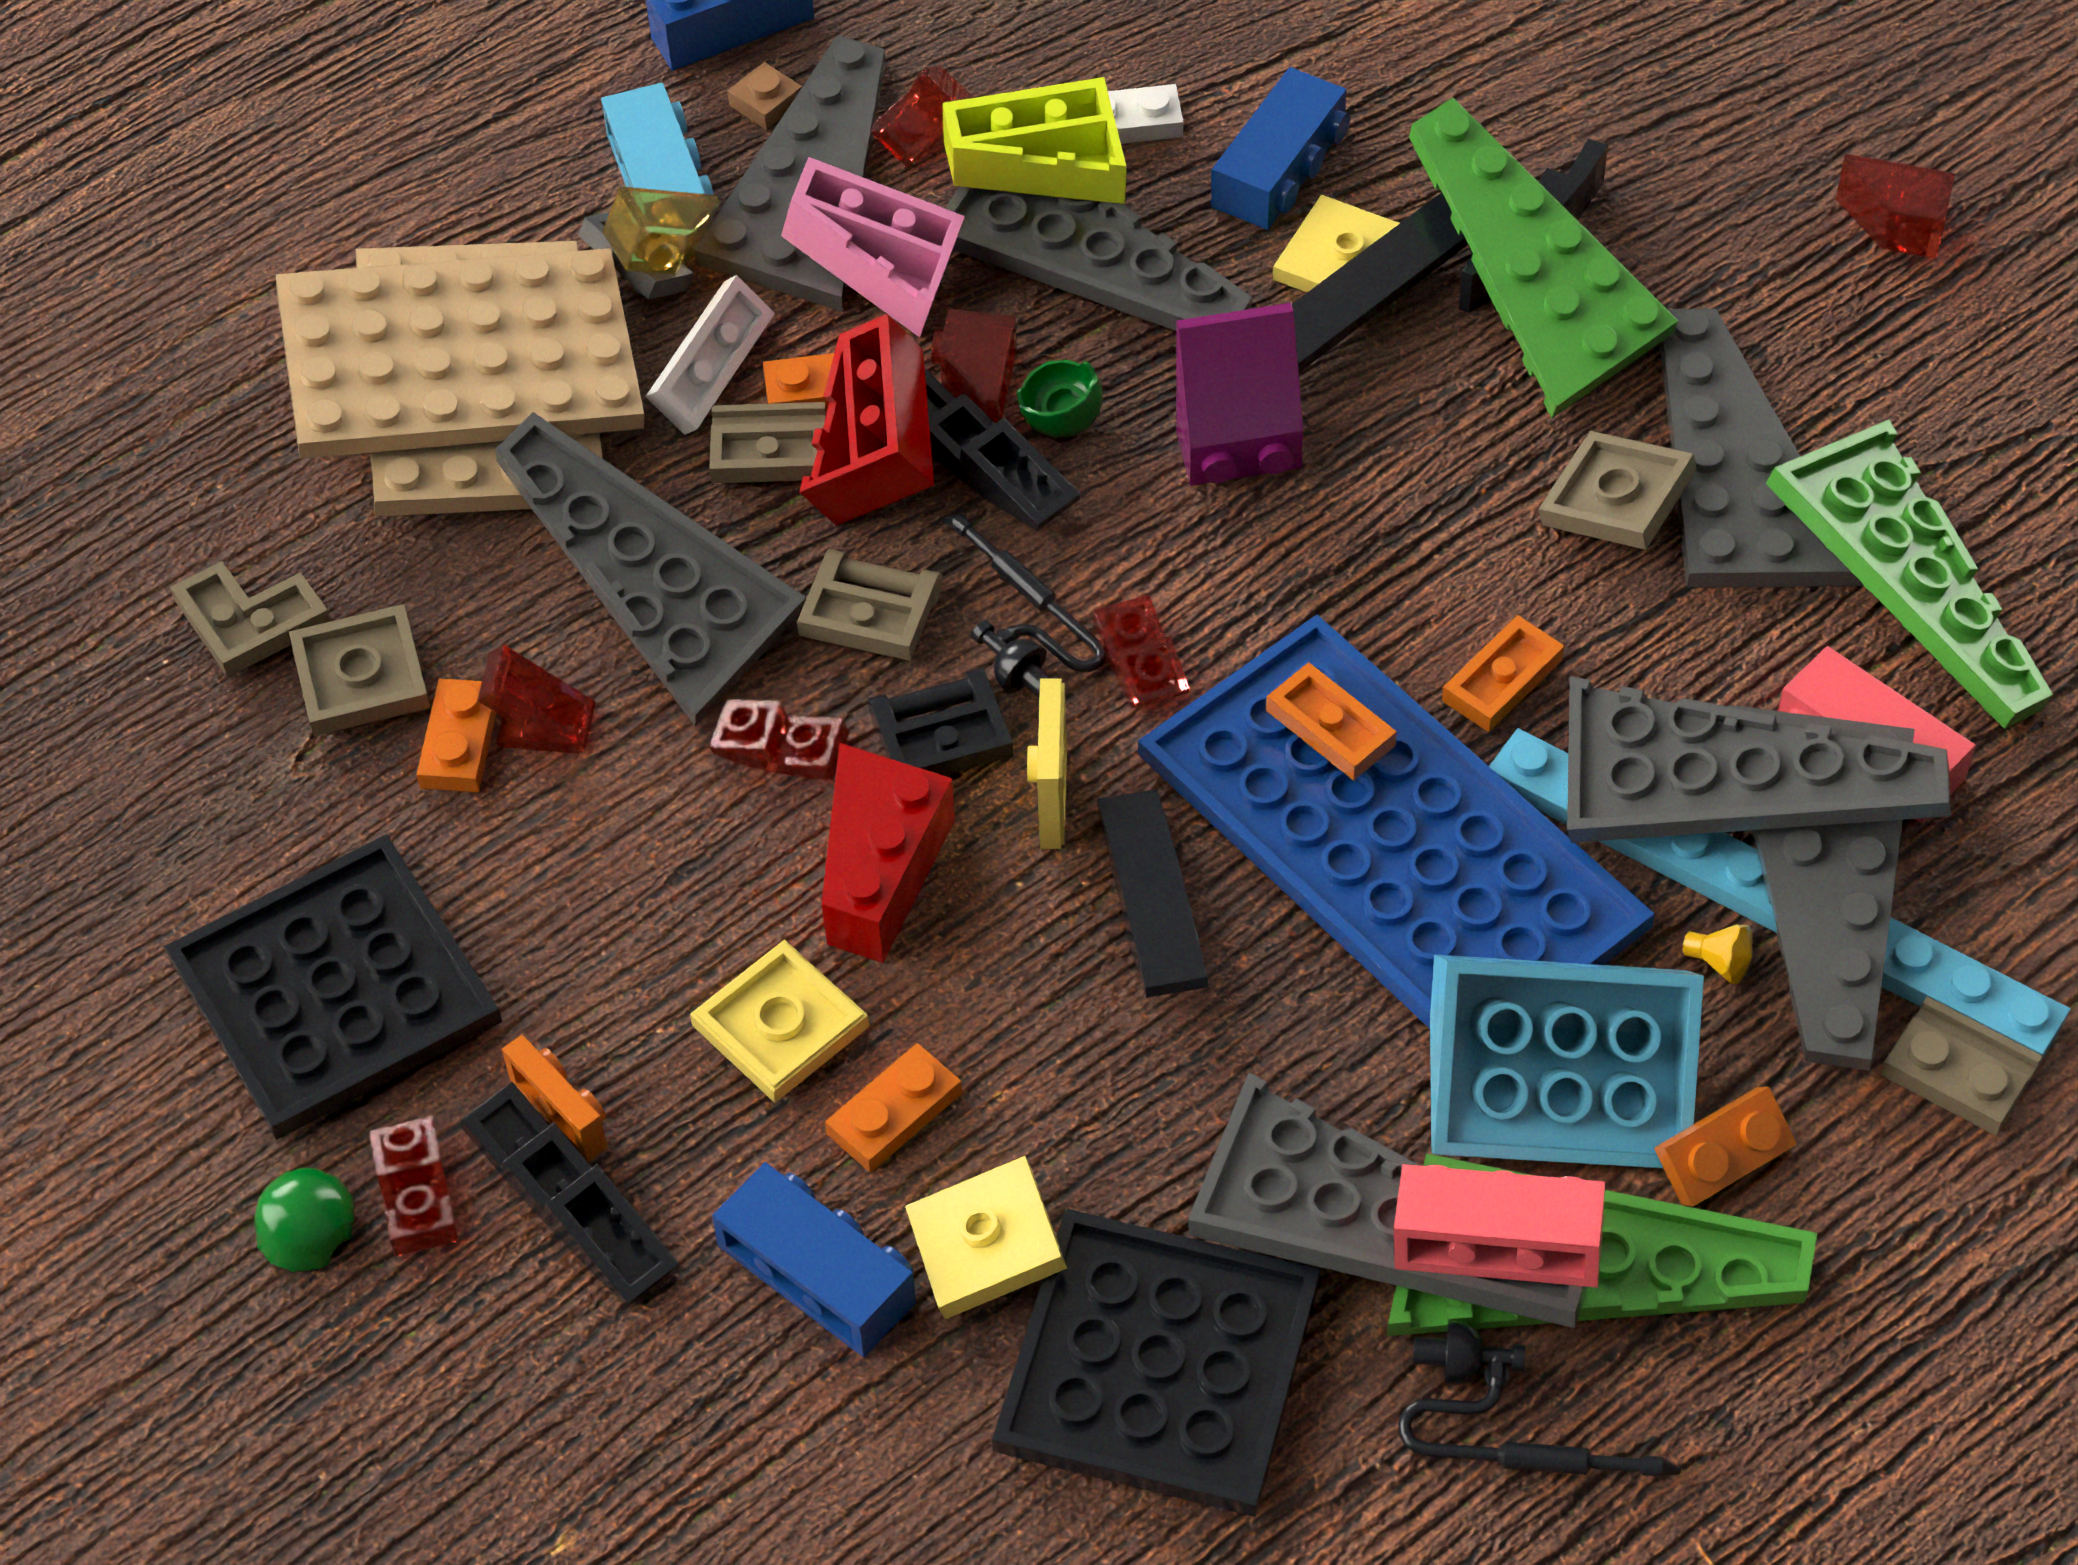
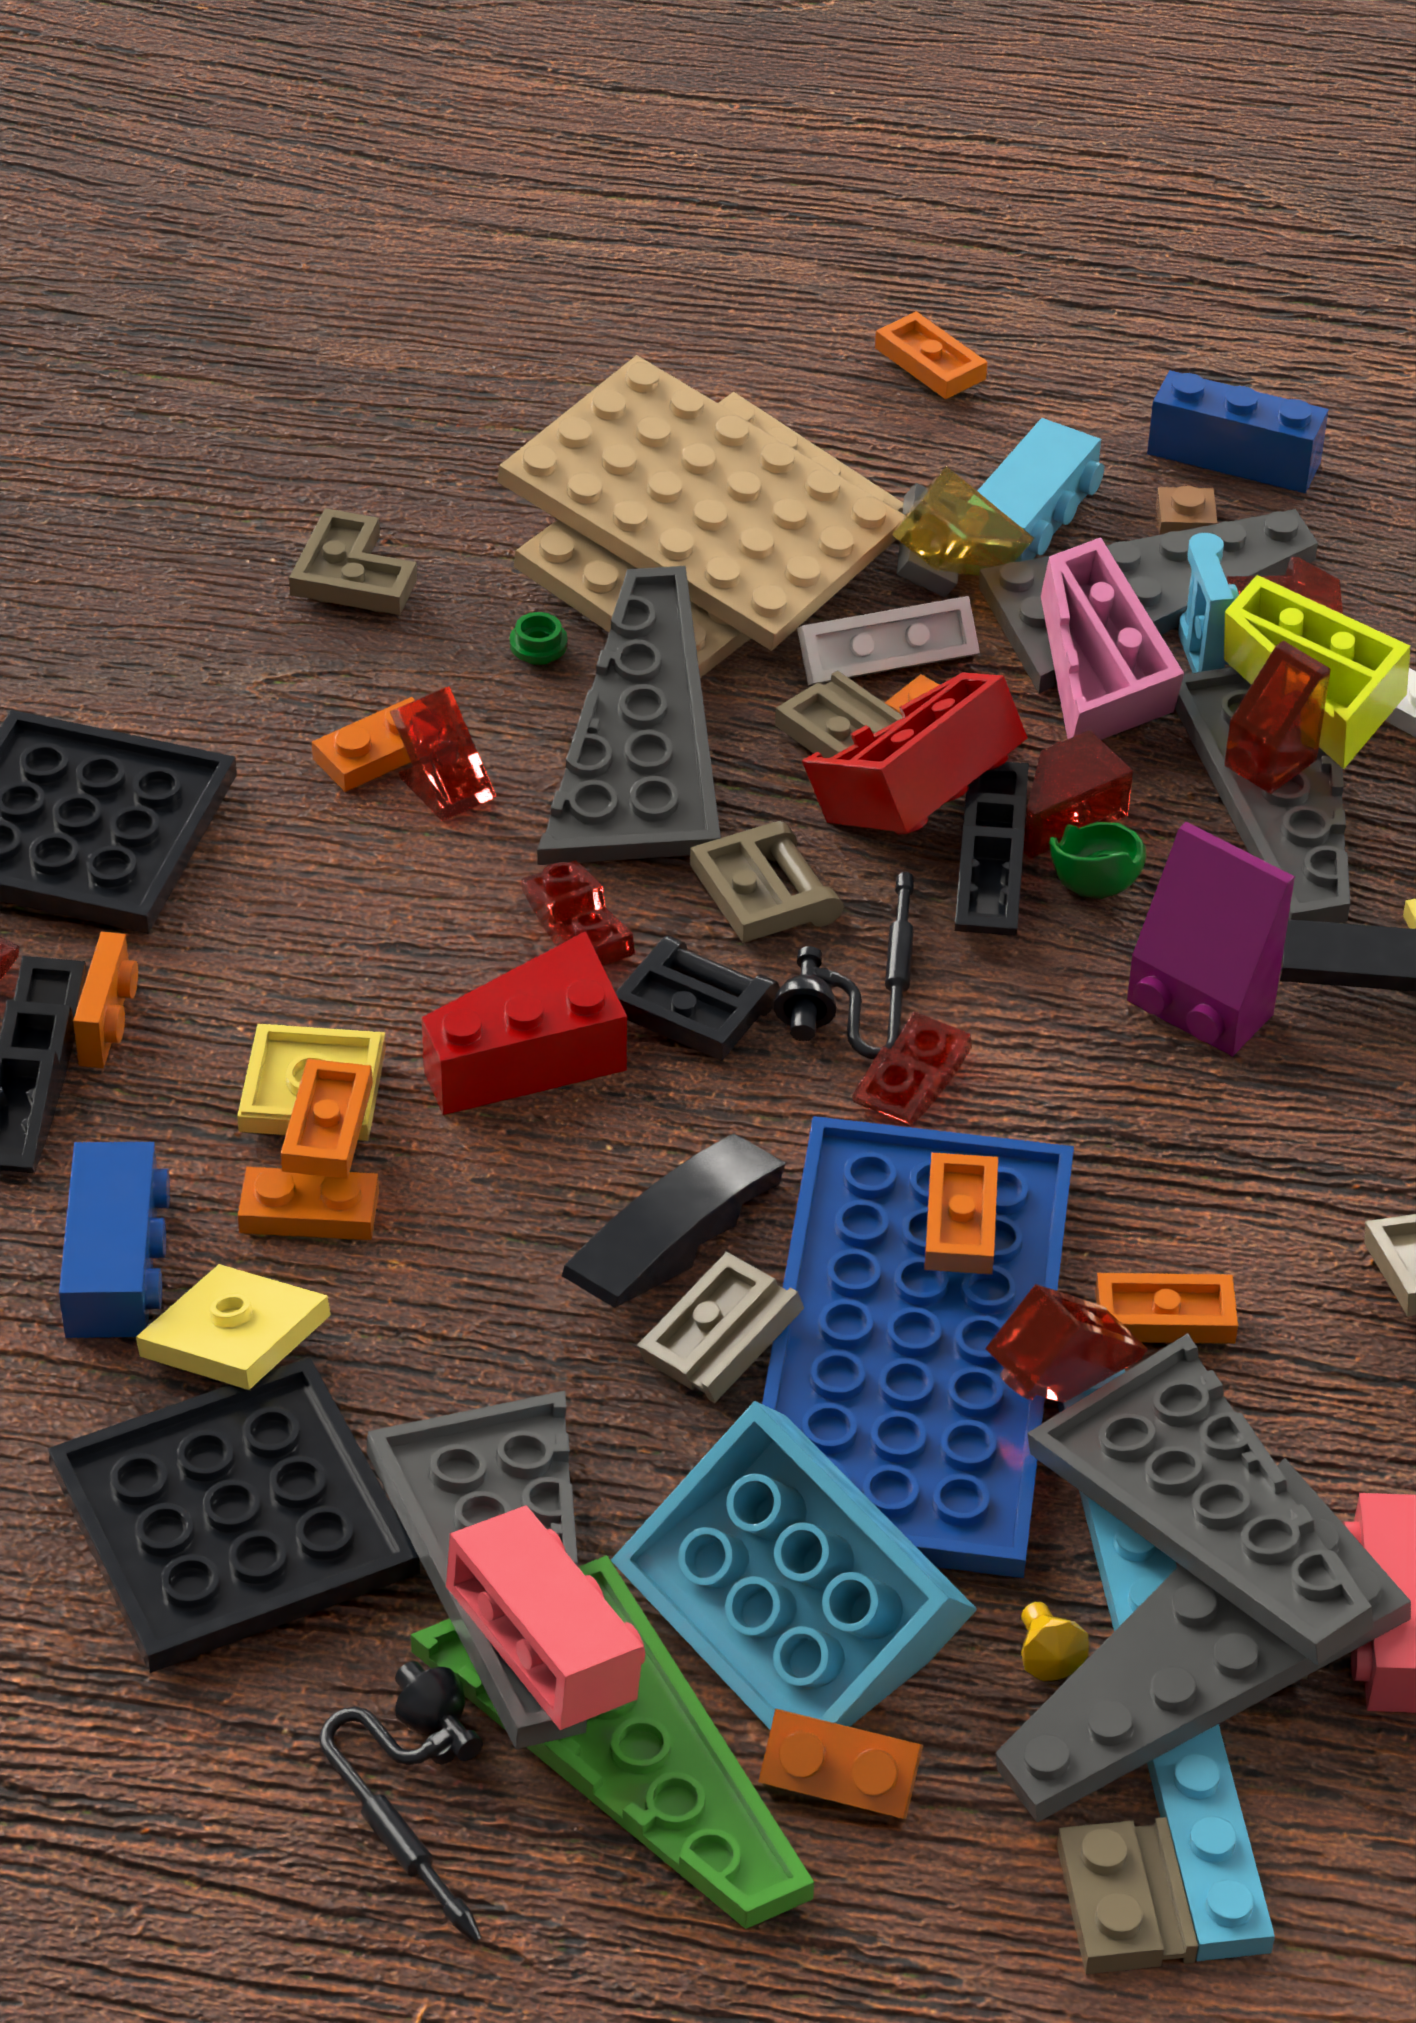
camera: 45 degrees right, 10 degrees down
dark tan plate [289,604,430,736] -> none
light yellow plate [1027,679,1067,849] -> none
none -> orange plate [281,1059,373,1179]
none -> green plate [509,612,568,665]
none -> dark tan plate [637,1252,804,1403]
none -> orange plate [875,311,988,399]
none -> clear red slope [985,1284,1148,1403]
none -> medium azure plate [1178,533,1239,673]
none -> clear red slope [1224,641,1331,794]

